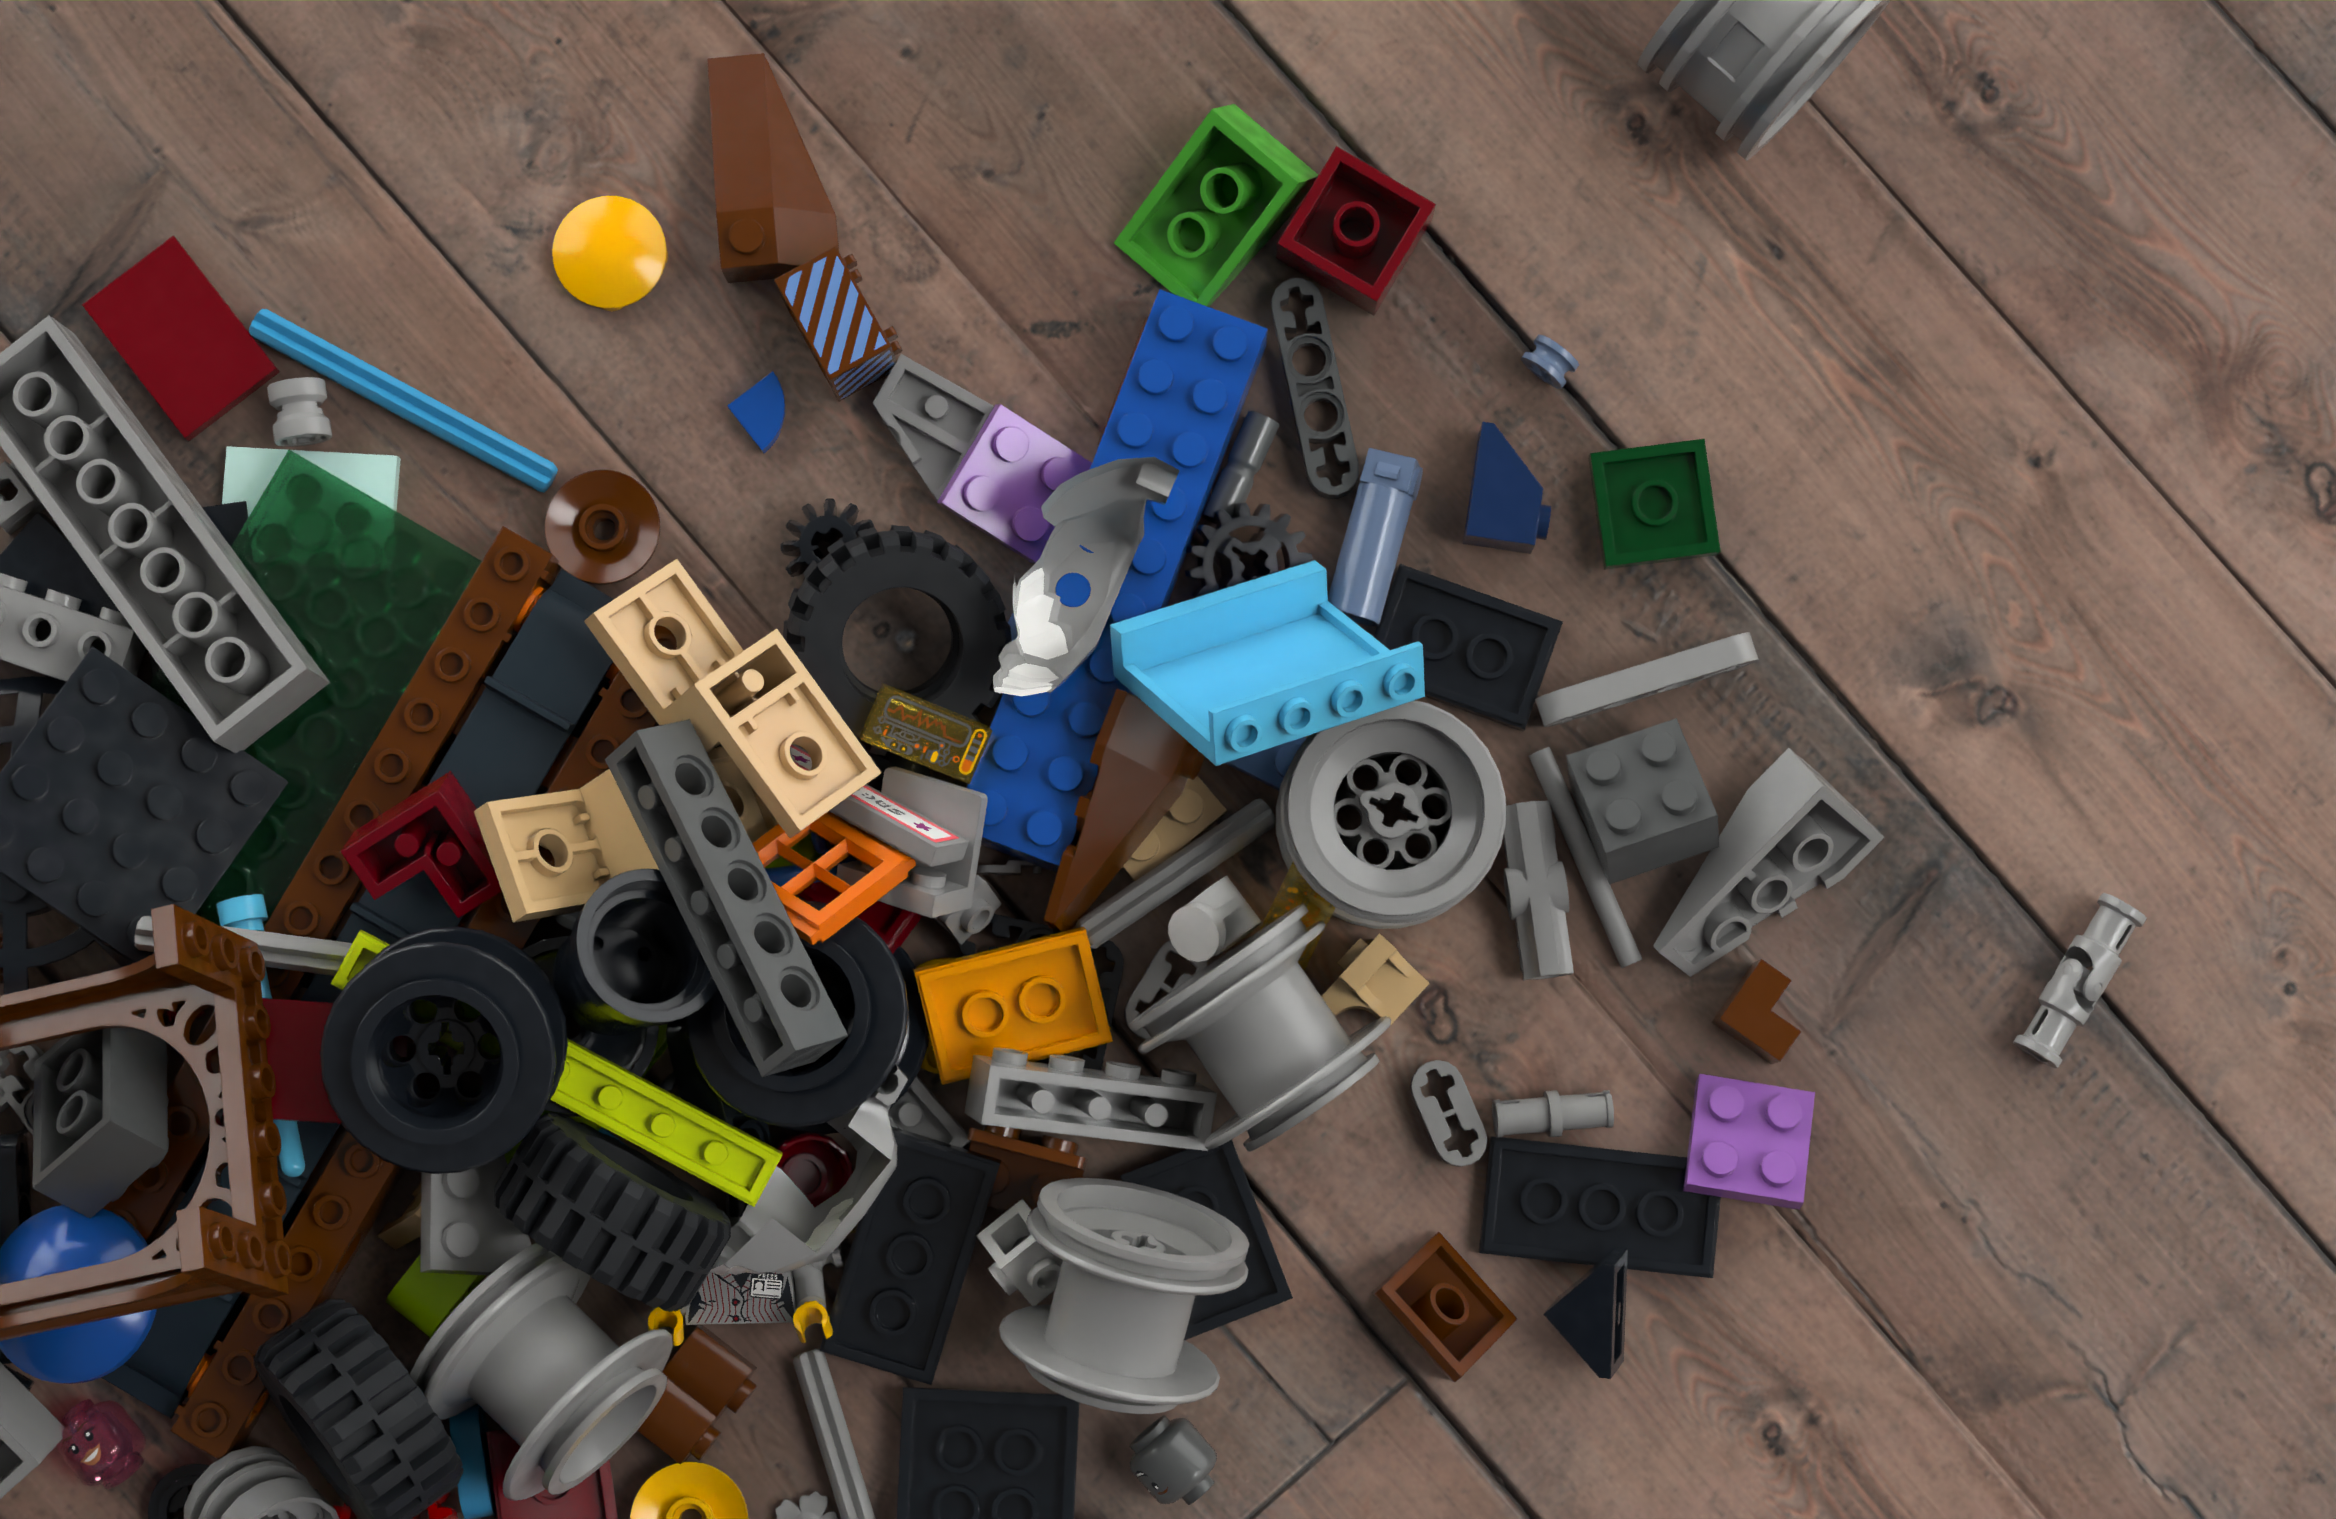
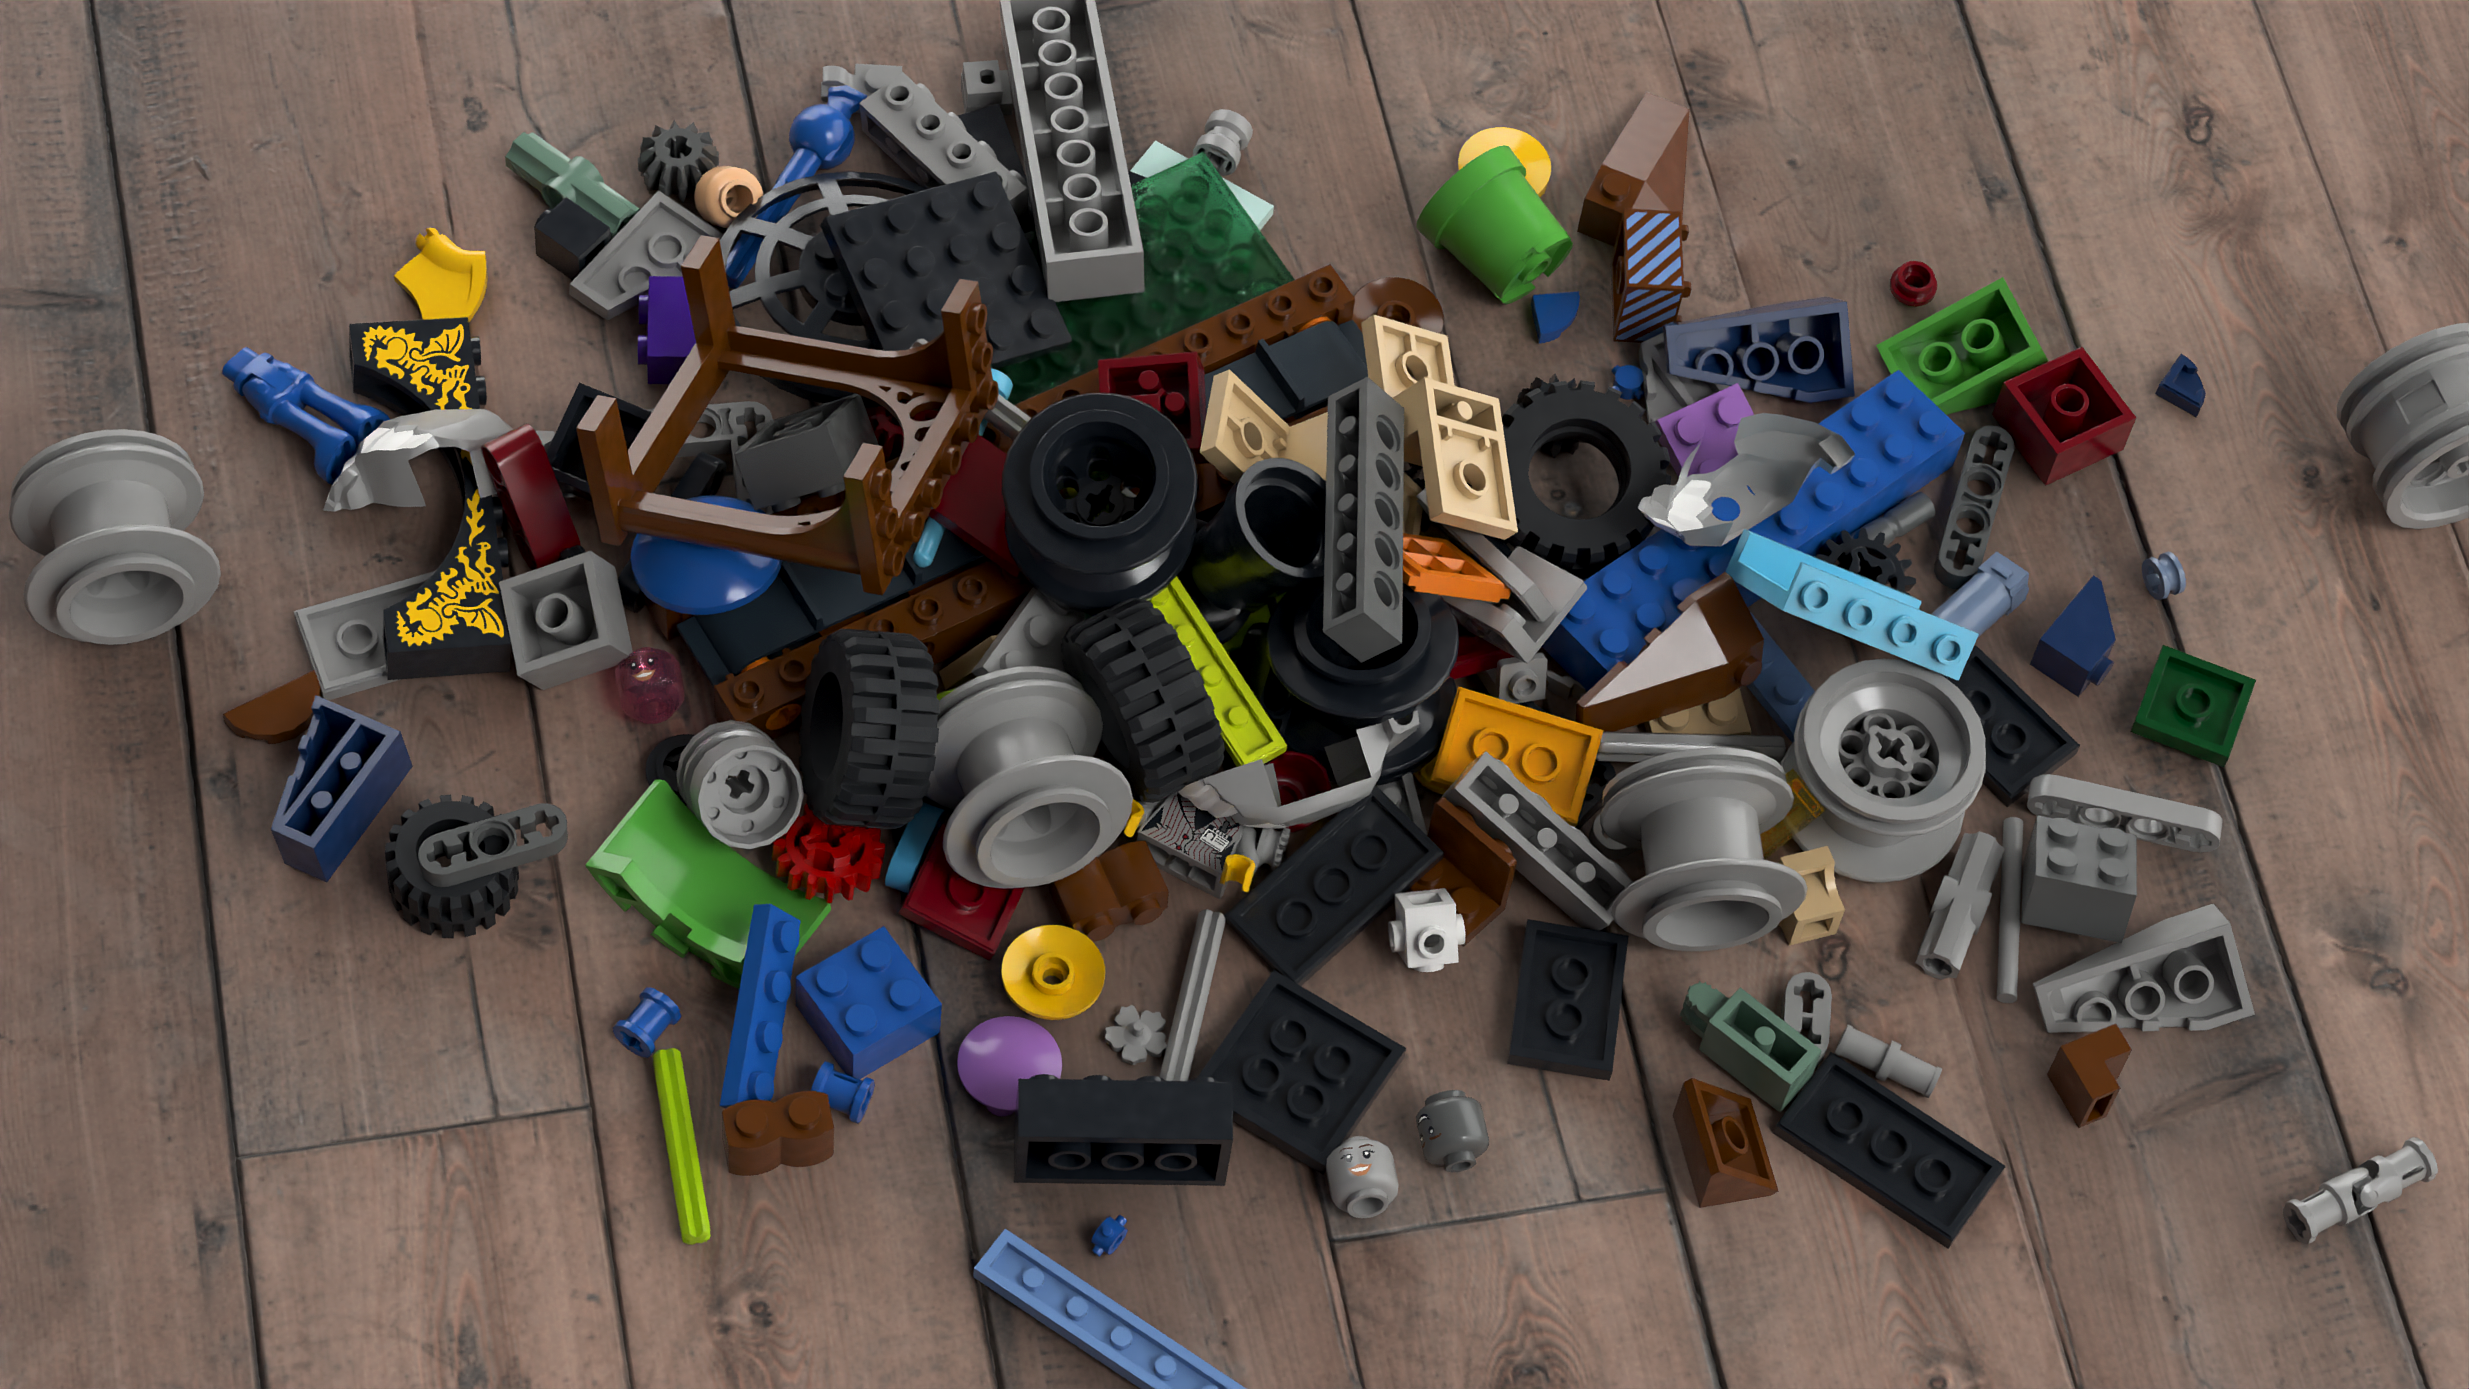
camera: 20 degrees right, 25 degrees down
dark red tile [82,235,280,441] -> none
dark azure axle [249,309,558,492] -> none
clear yellow tile [859,683,993,784] -> none
light grey wheel [999,1178,1249,1414] -> none
black slope [1543,1248,1628,1379] -> none
medium lavender plate [1683,1074,1815,1210] -> none
none -> bright green piece [1416,145,1573,304]
none -> blue piece [1611,365,1644,400]
none -> dark blue wedge [1663,297,1855,403]
none -> sand green hinge [1680,981,1822,1112]
none -> dark red plate [1890,261,1937,307]
none -> dark blue tile [2155,354,2206,418]

